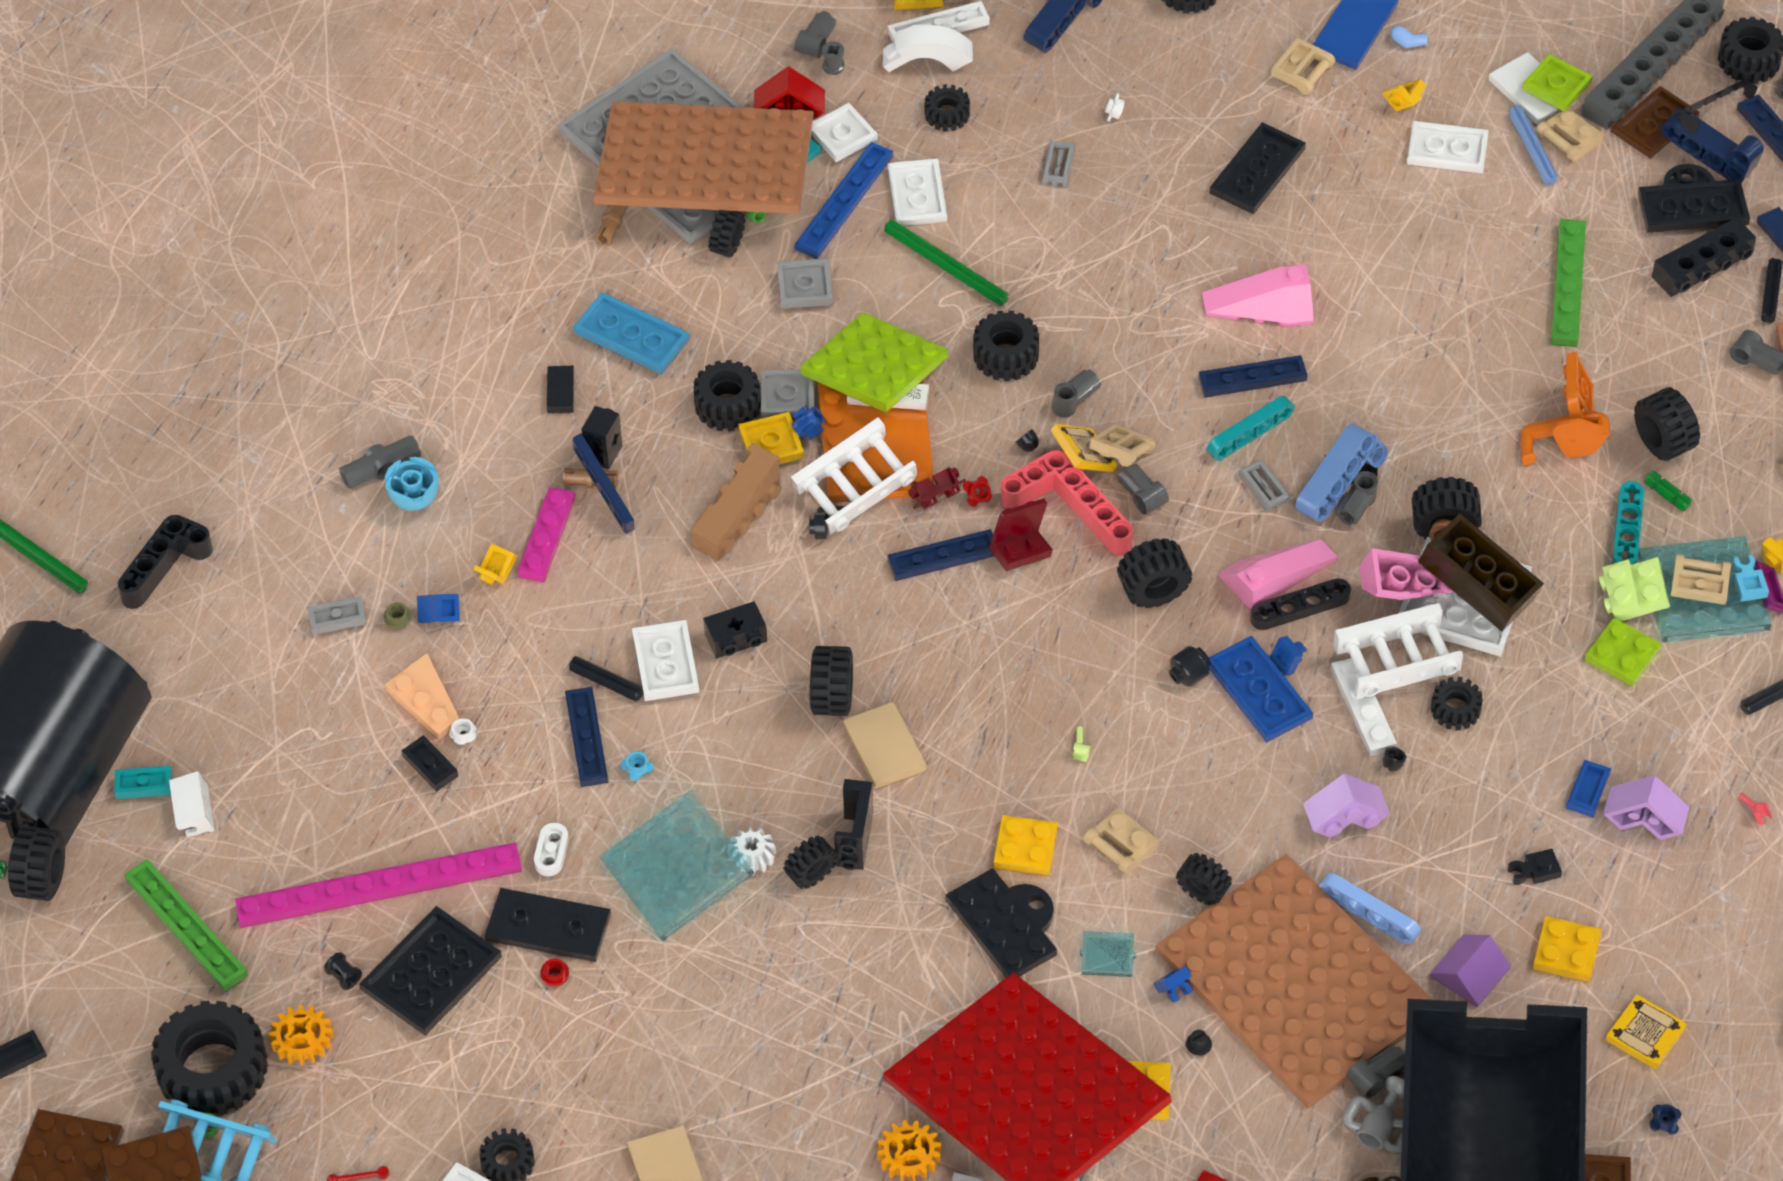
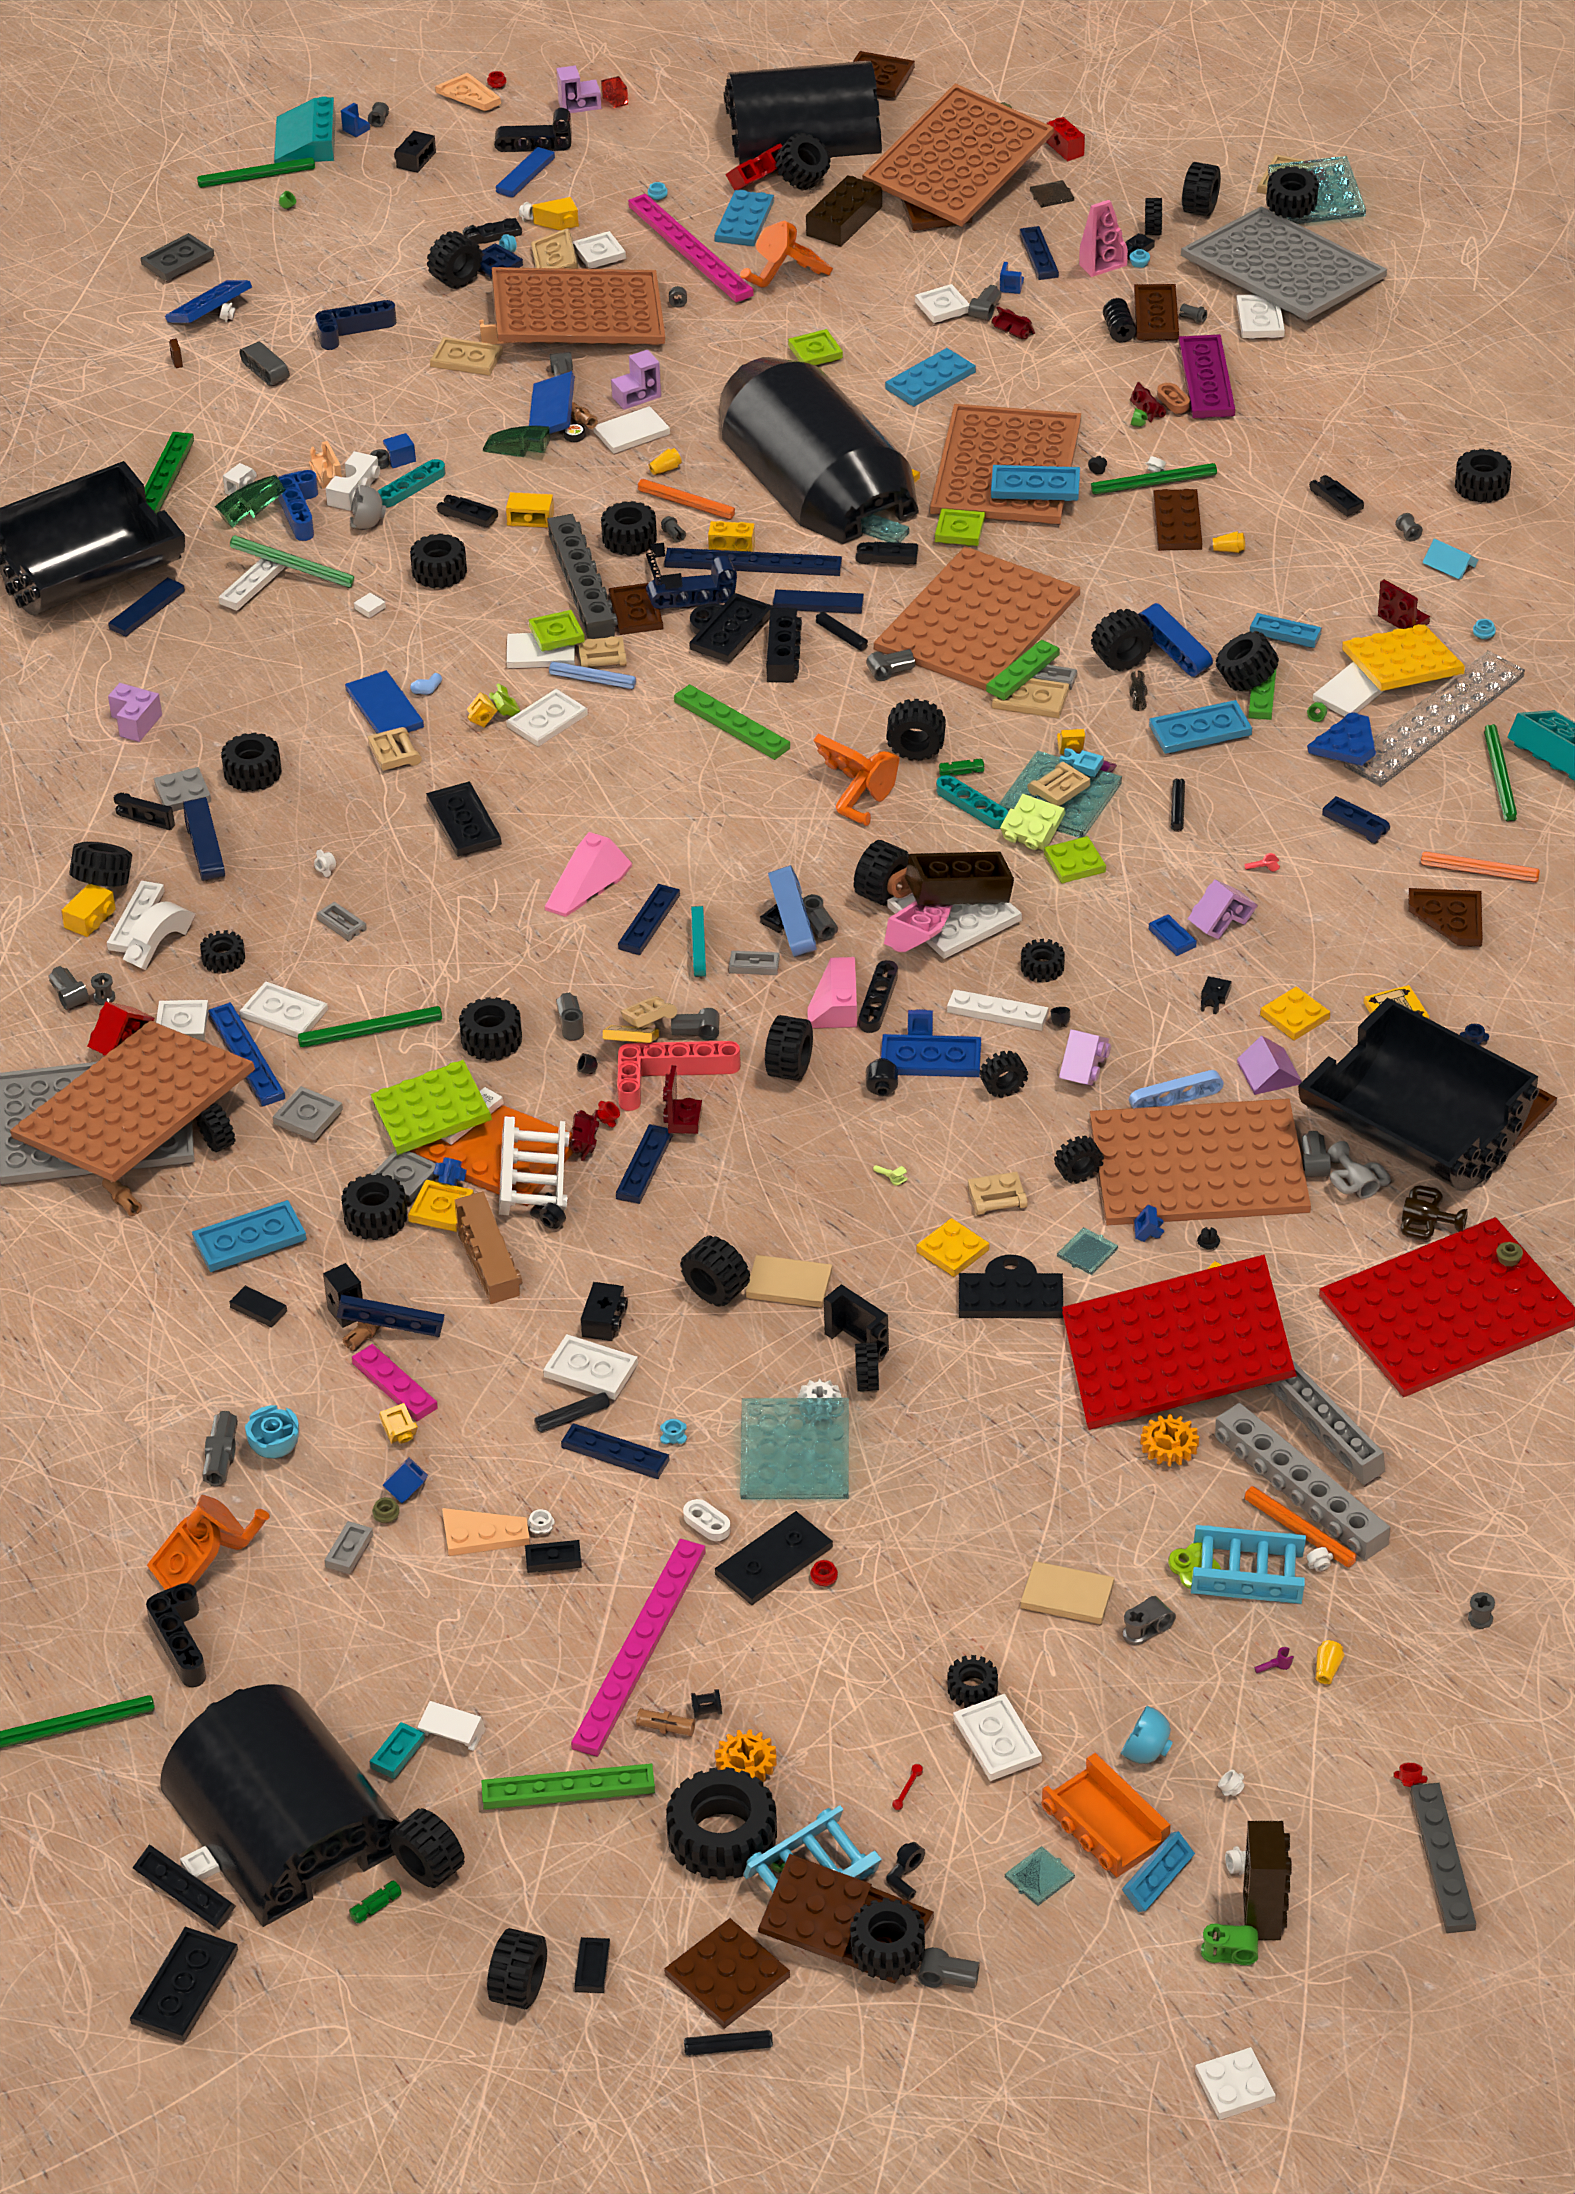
camera: 55 degrees left, 10 degrees down
black plate [359,906,502,1036] -> none
white fence [1333,603,1463,698] -> none
none -> orange plate [147,1495,270,1590]
none -> lime plate [489,683,521,717]
none -> medium nougat pin [636,1708,696,1737]
none -> black tyre [979,1051,1028,1098]

